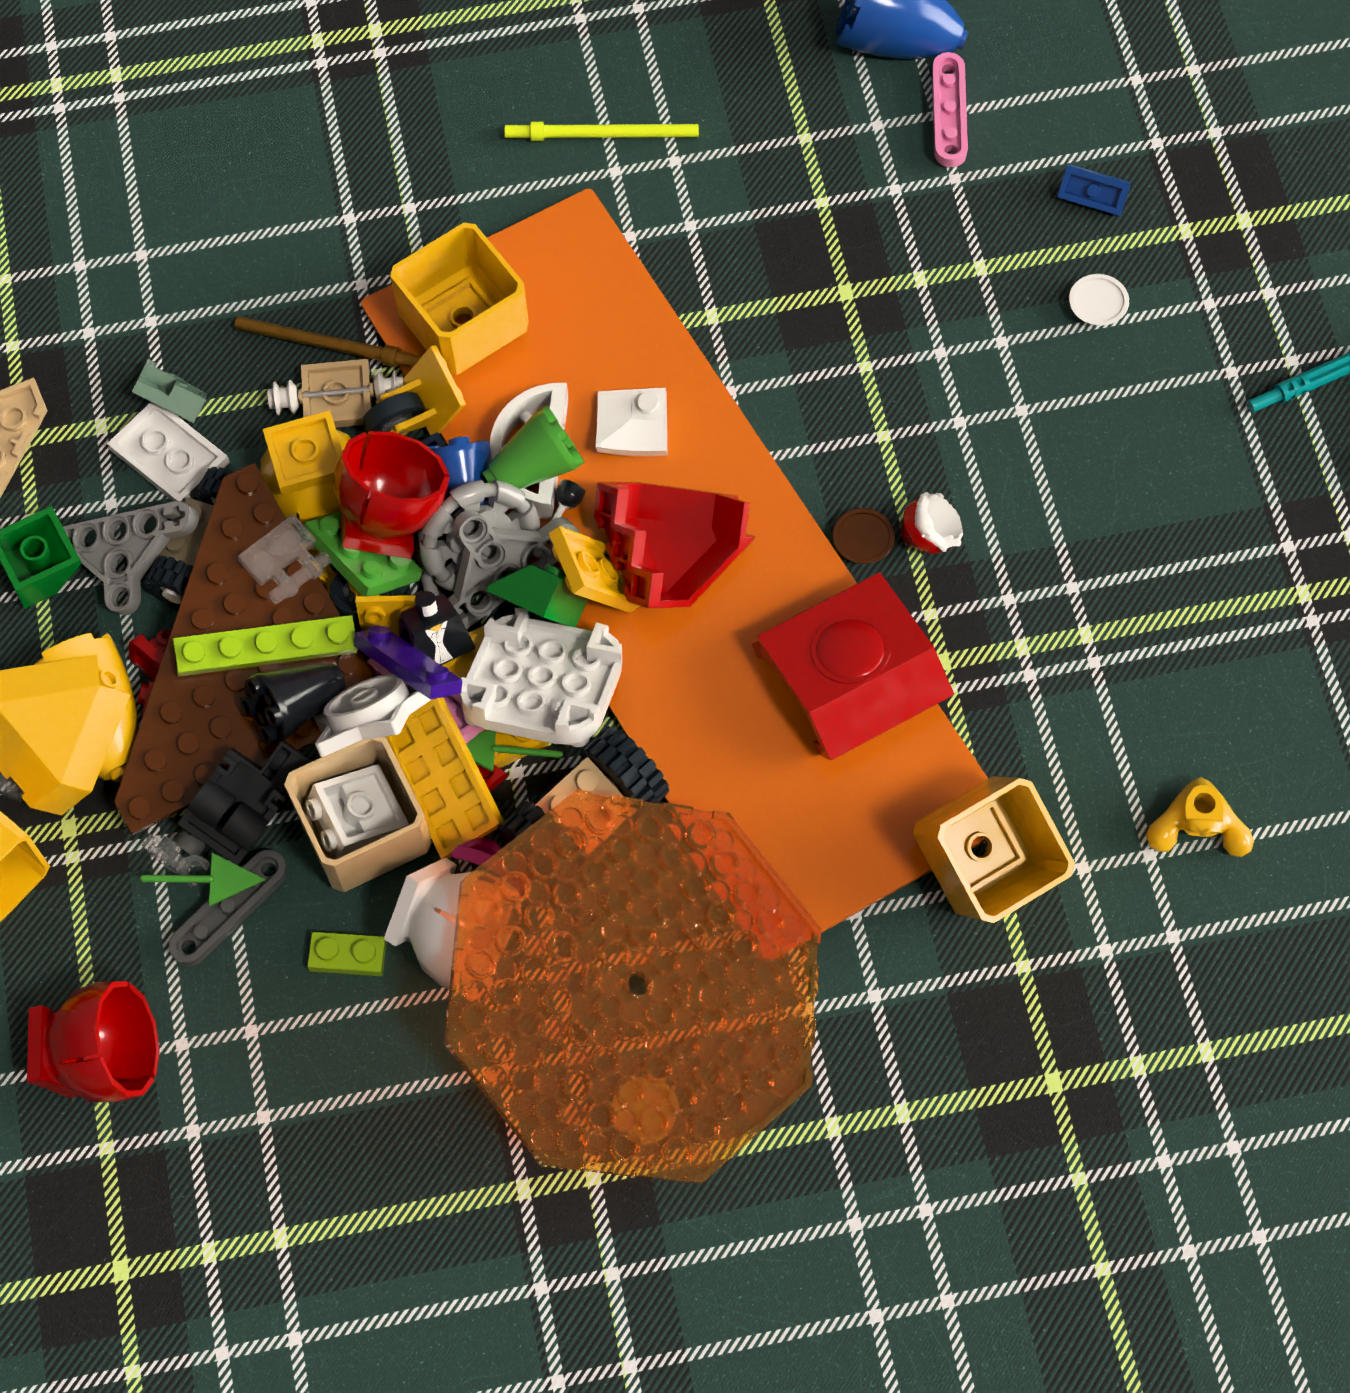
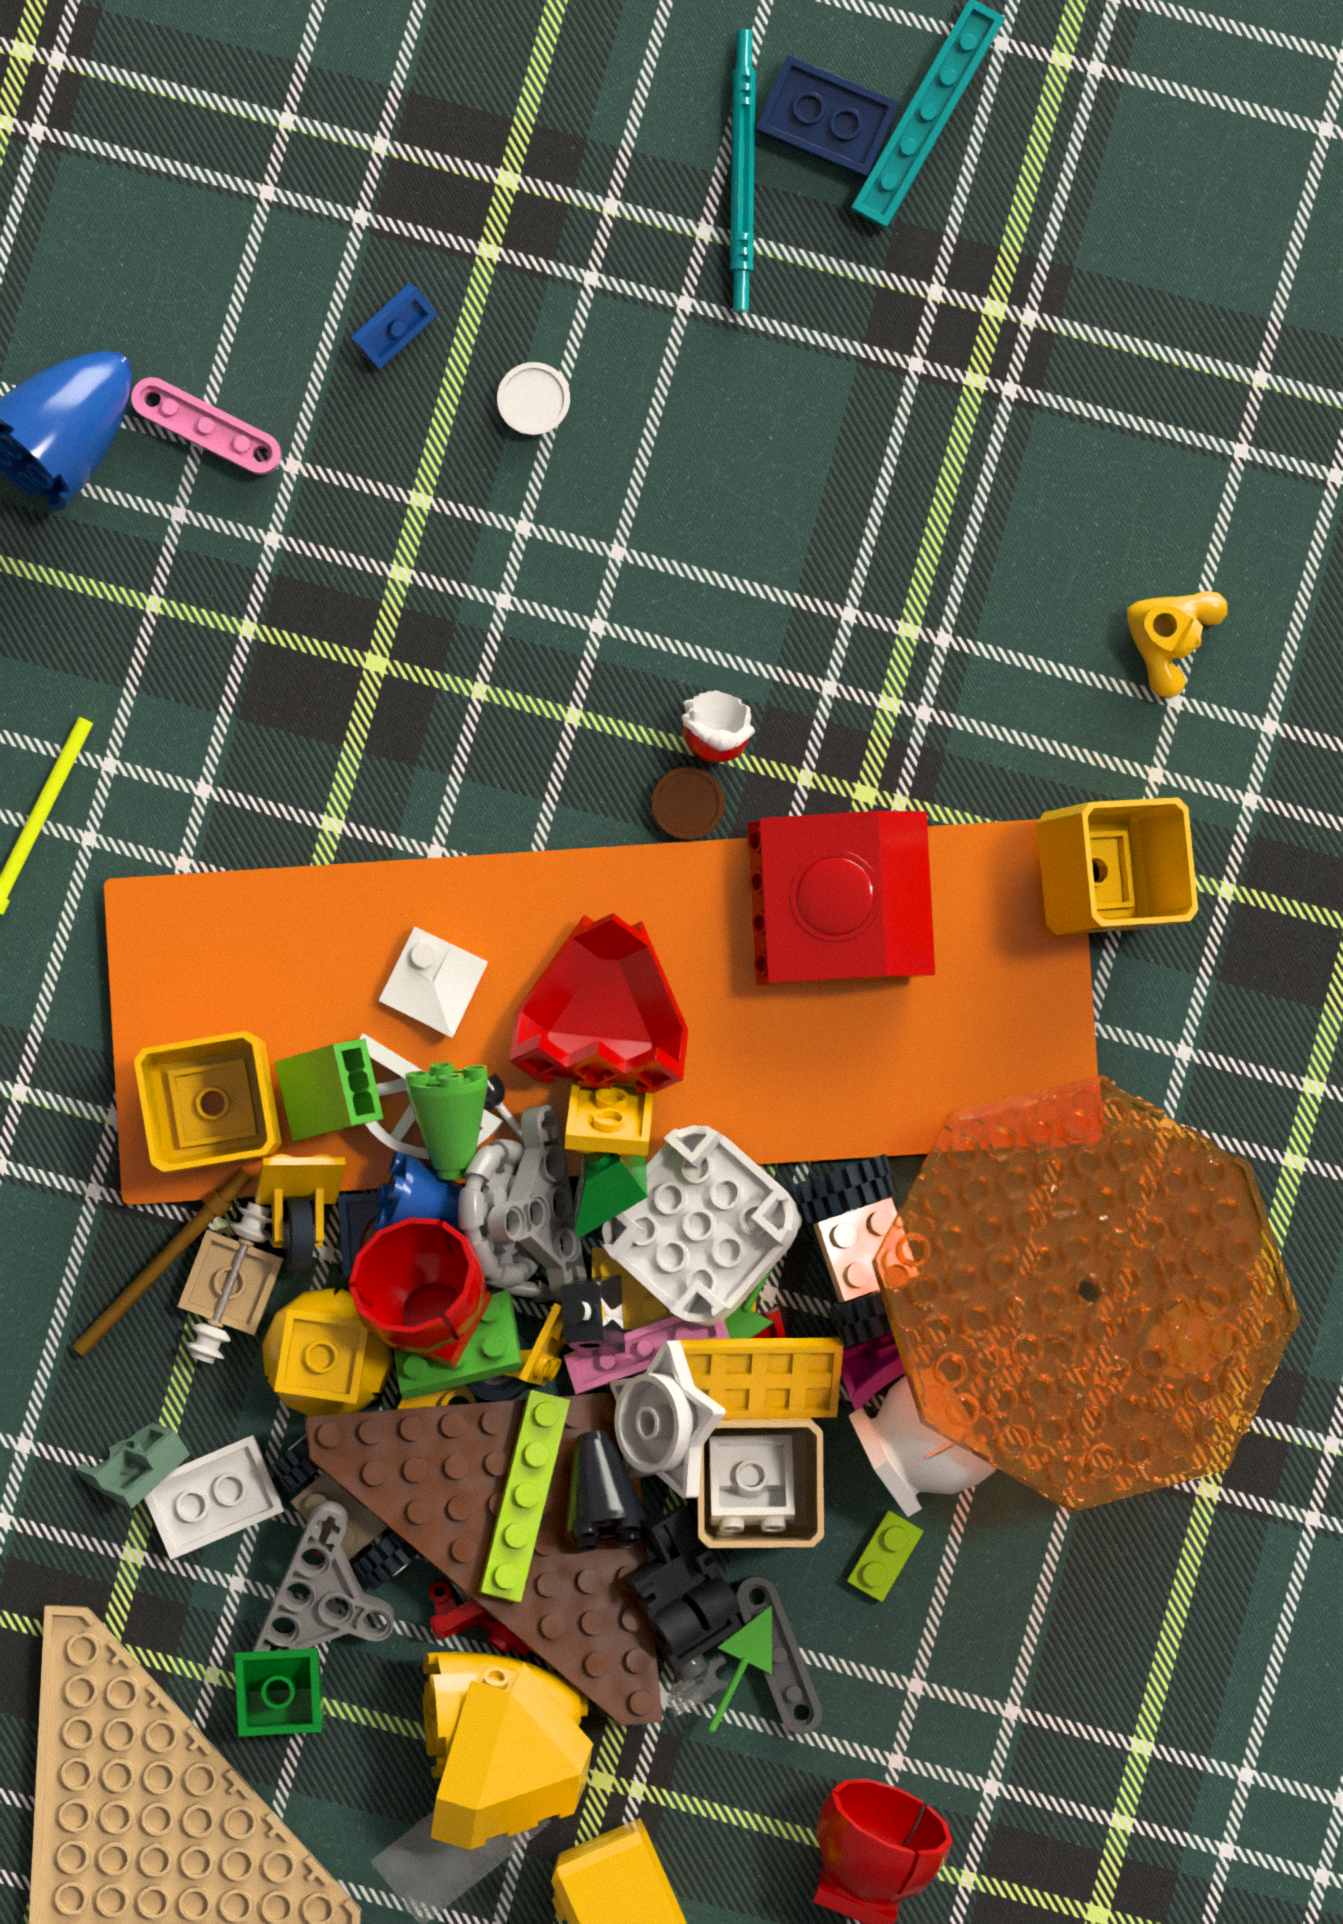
camera: 65 degrees left, 20 degrees up
clear plate [238,514,332,605] -> none
dark purple plate [354,625,462,700] -> none
none -> bright green brick [275,1038,384,1142]

